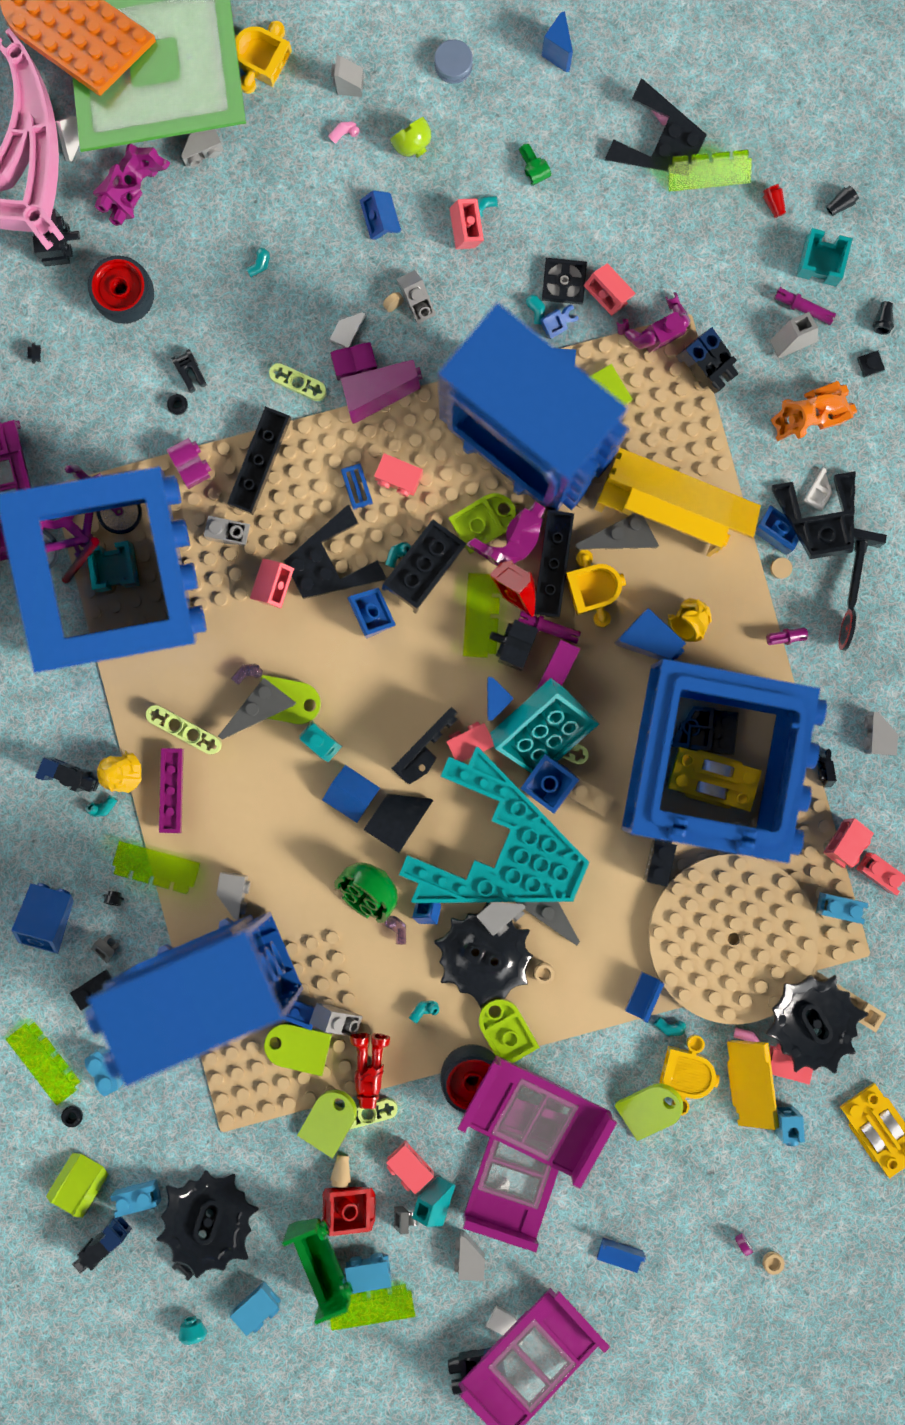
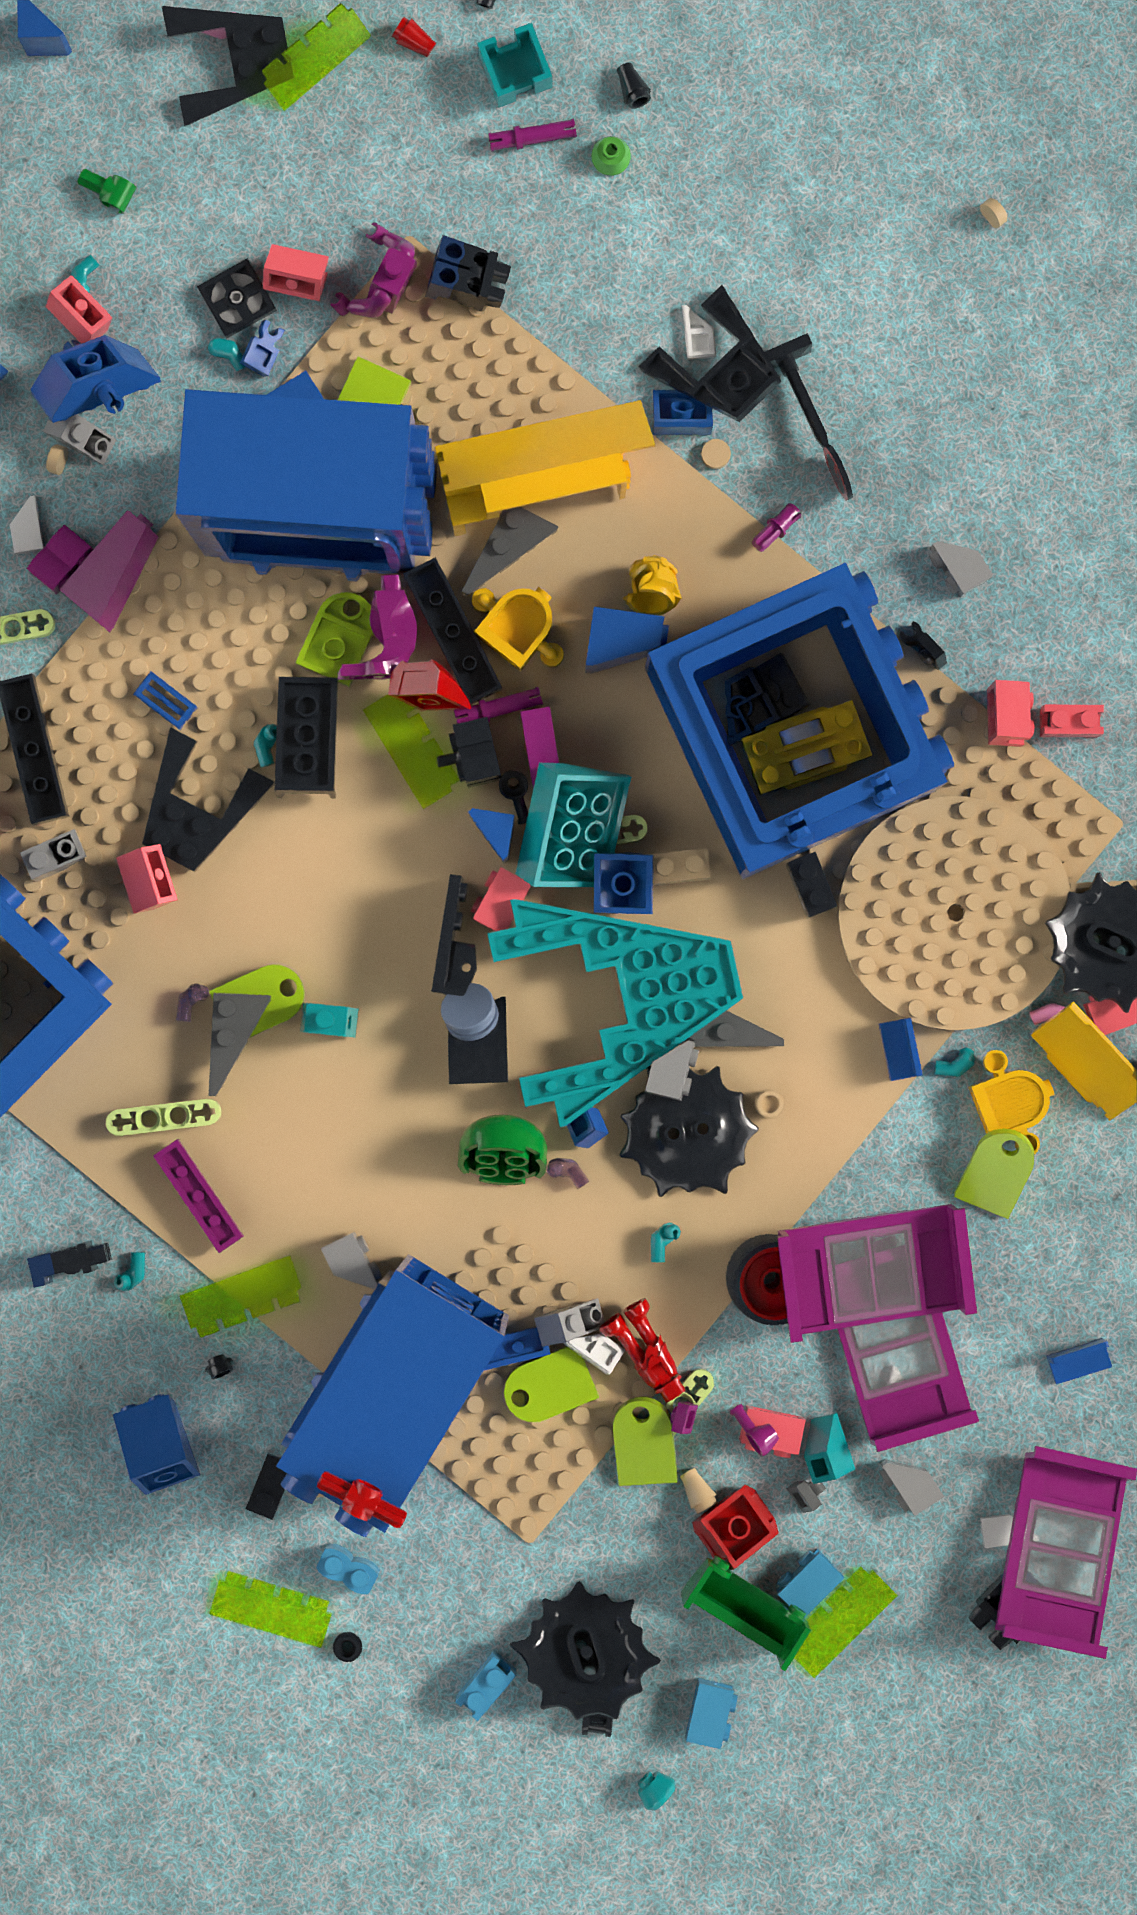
camera: 40 degrees left, 0 degrees up
lime slope [46,1153,109,1218] -> none
hips [72,1216,132,1274] -> none
dark grey tile [91,934,119,963] -> none
yellow helmet [96,750,142,793] -> none
blue slope [322,765,380,823] -> none
blue slope [348,587,396,639] -> none
coral brick [374,453,423,497] -> none
lime tile [479,998,540,1063] -> none
light grey slope [770,312,818,358] -> none
orange hips [771,381,857,441] -> none
dark azure brick [816,892,868,924] -> none
black plate [857,350,885,378] -> none
none -> blue slope [30,335,161,423]
none -> red axle [317,1471,407,1528]
none -> sand blue head [441,983,499,1041]
none -> black bar [499,770,528,825]
none -> white tile [564,1333,625,1375]
none -> bright green cone [591,136,631,176]
none -> magenta plate [670,1402,698,1434]
none -> magenta bar [730,1404,779,1457]

